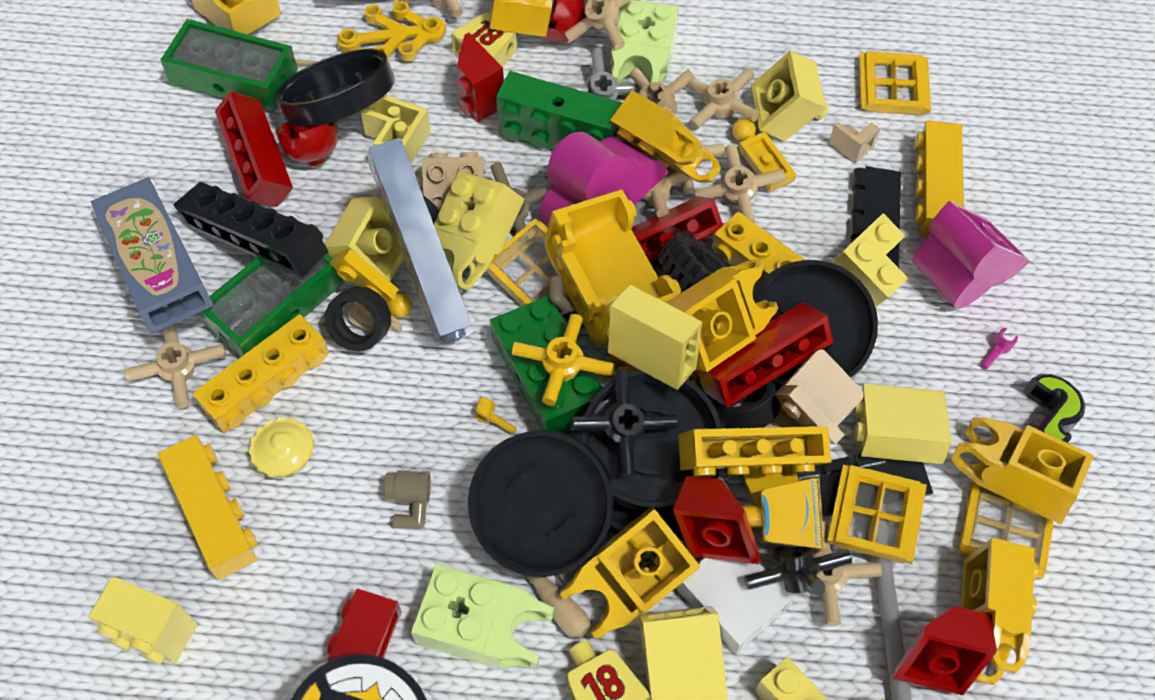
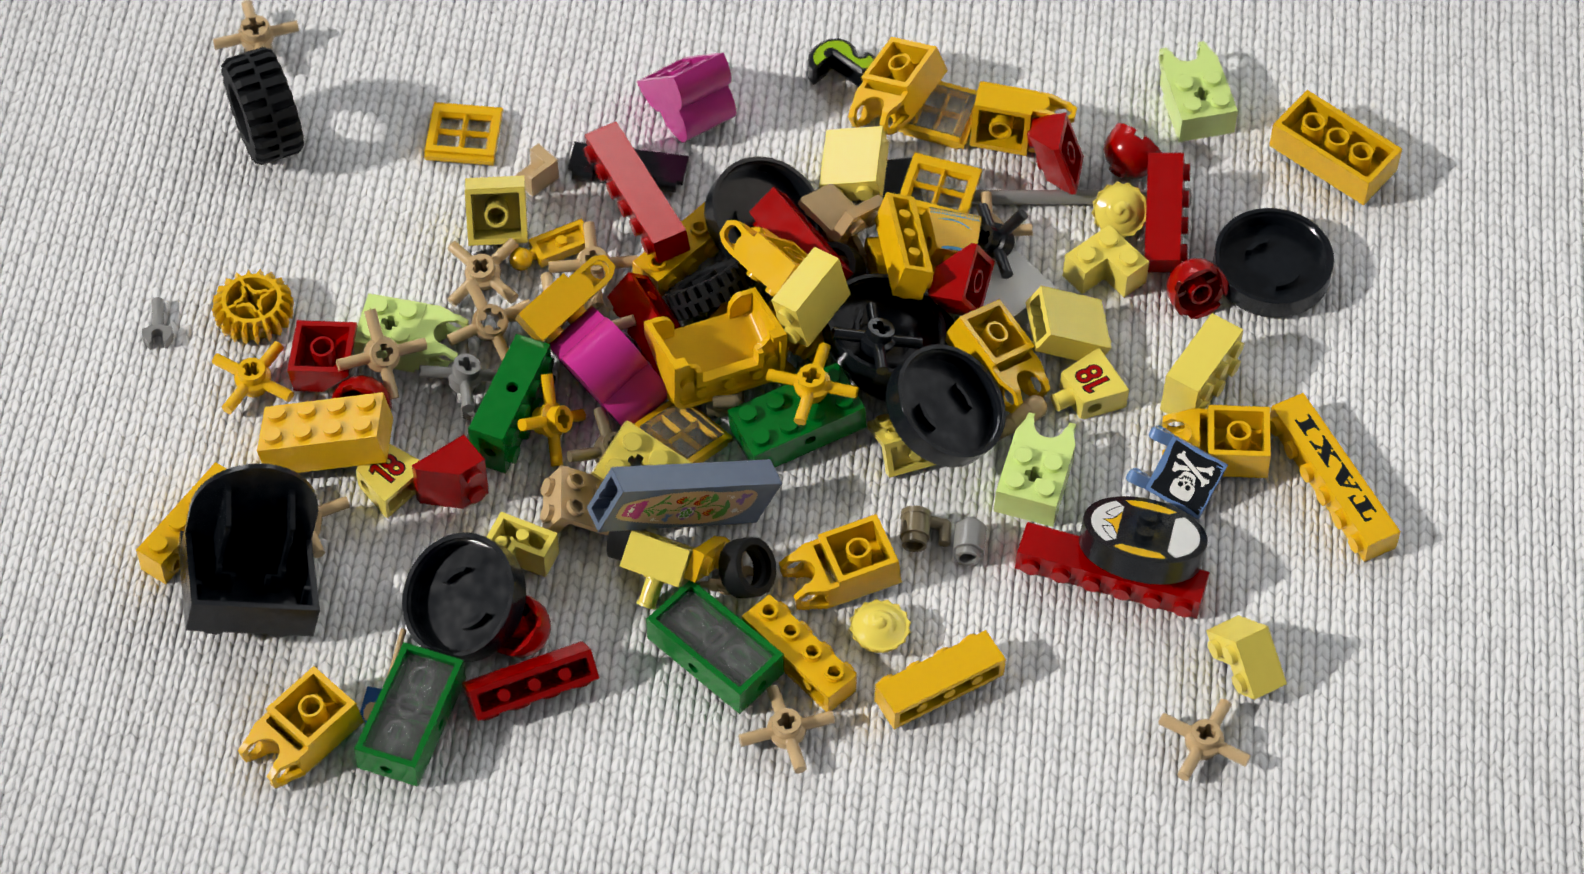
camera: 90 degrees left, 5 degrees down
light yellow brick [88,576,198,665] -> none
brick [90,177,214,334] -> none
black brick [173,181,329,278] -> none
yellow plant [337,1,446,61] -> none
yellow hand [475,398,517,435] -> none
light yellow brick [830,213,908,307] -> none
yellow brick [914,120,964,236] -> none
dark pink hand [981,328,1018,370] -> none
none -> yellow bar [517,373,586,467]
none -> brick [583,121,691,264]
none -> yellow brick [779,514,902,610]
none -> light grey brick [953,517,986,566]

